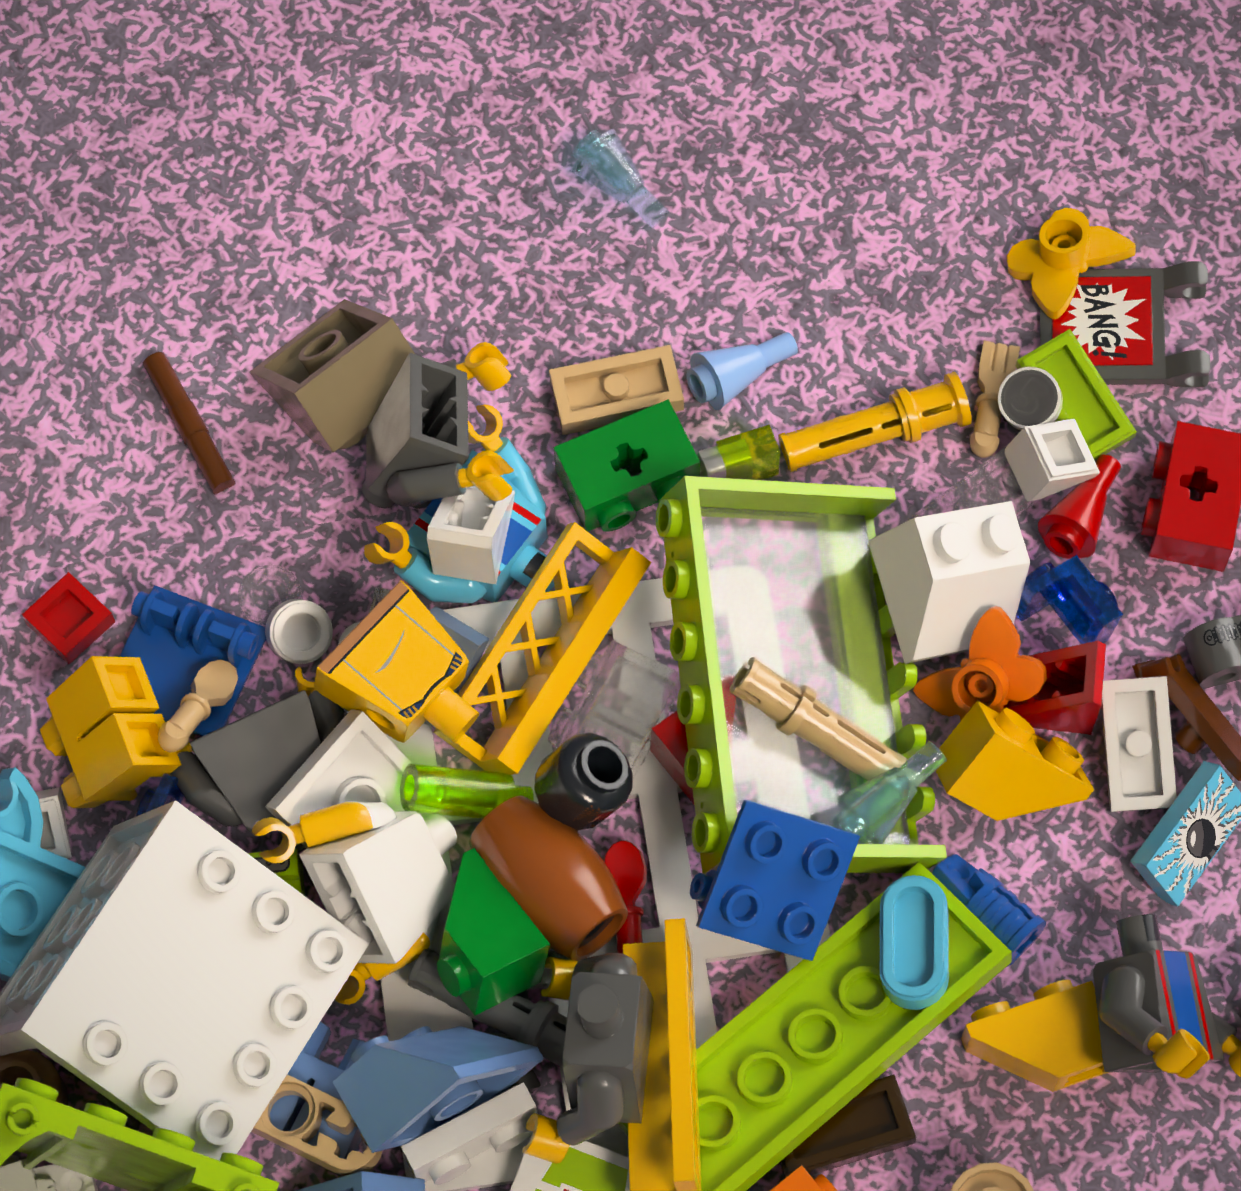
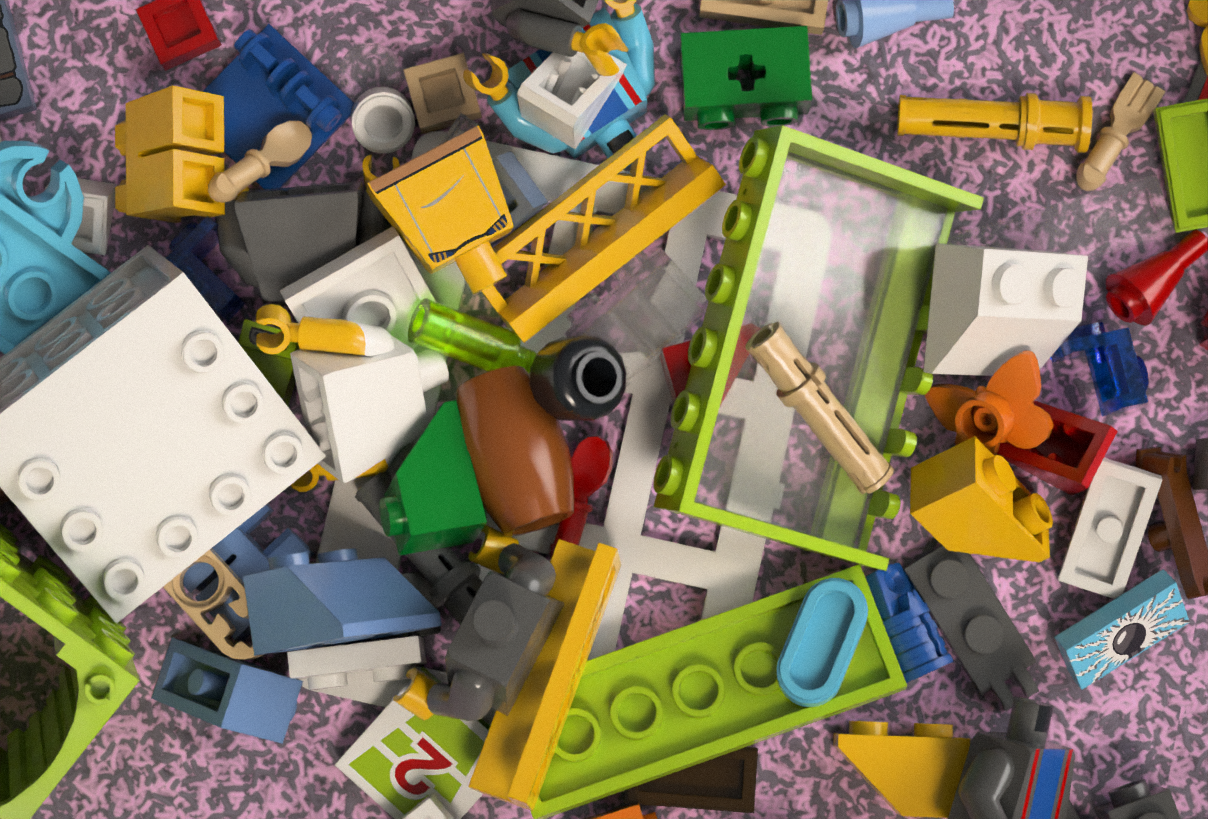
camera: 25 degrees right, 15 degrees up
blue hinge [690,798,860,961] -> none
clear neon green piece [698,424,780,480] -> none
clear light blue cone [835,741,947,844] -> none
tile [998,367,1063,430] -> none
white slope [1005,419,1100,501] -> none
none -> tan plate [403,53,482,134]
none -> dark grey hinge [904,545,1039,712]

